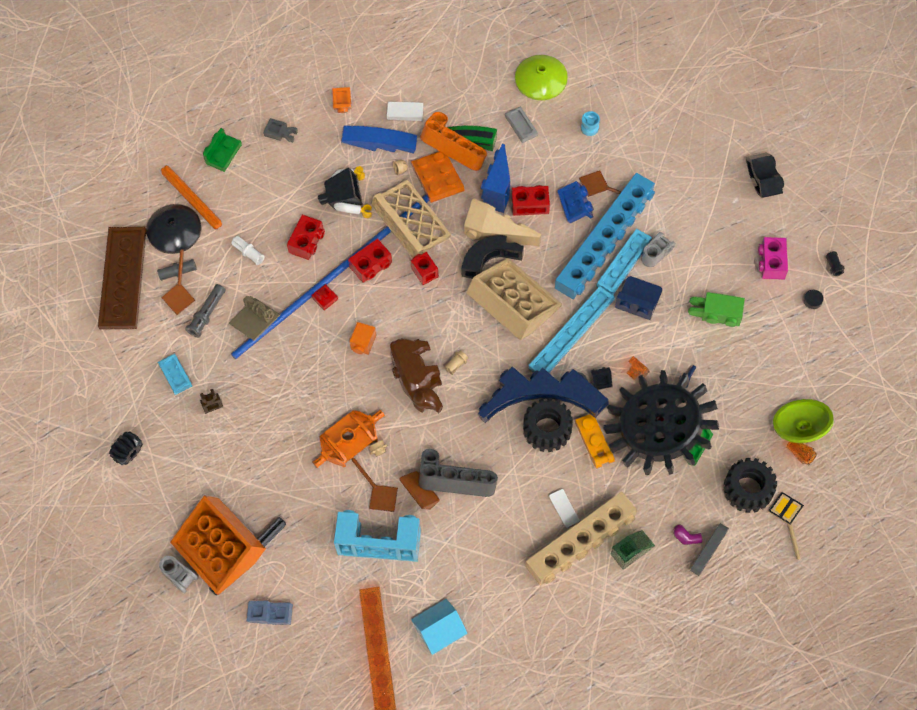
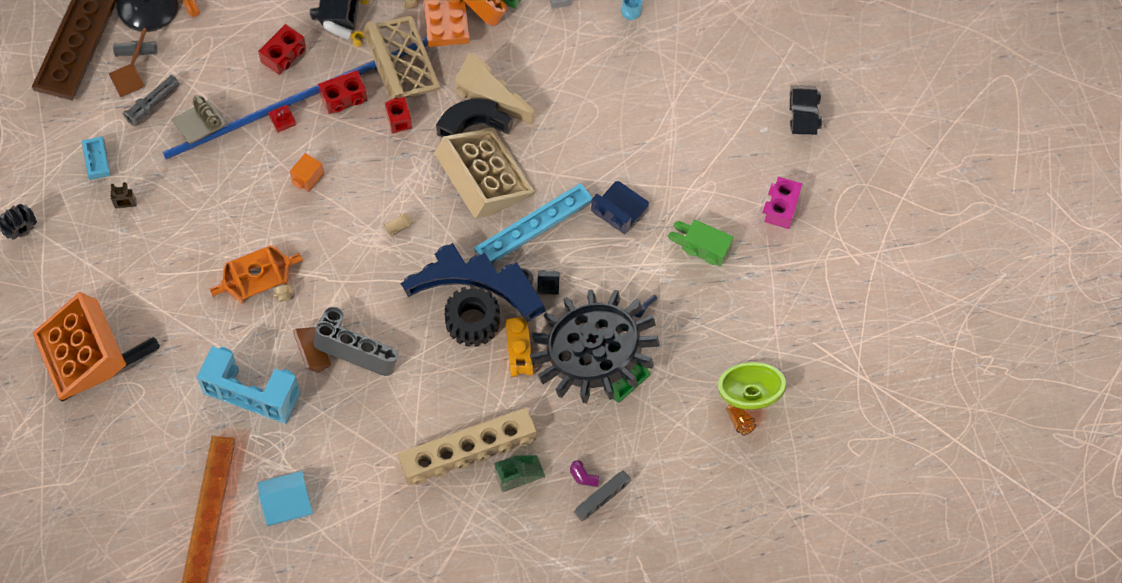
camera: 10 degrees right, 0 degrees up
light grey piece [159,556,198,594] -> none
white axle [231,236,265,265] -> none
sand blue slope [246,601,293,625] -> none
dark orange piece [352,458,398,512] -> none
reddish brown animal [390,338,443,414] -> none
blue slope [481,143,510,213] -> none
red brick [512,185,550,216] -> none
white sticker [549,489,580,528] -> none
dark azure brick [555,173,655,300] -> none
blue bracket [557,181,594,223] -> none
dark orange piece [579,170,638,198] -> none
medium azure plate [597,229,652,295] -> none
clear orange tile [627,356,650,380] -> none
light grey piece [642,232,676,267] -> none
black tyre [723,458,777,513] -> none
piece [768,492,804,560] -> none
black tile [803,290,824,309] -> none
black pin [826,251,845,276] -> none

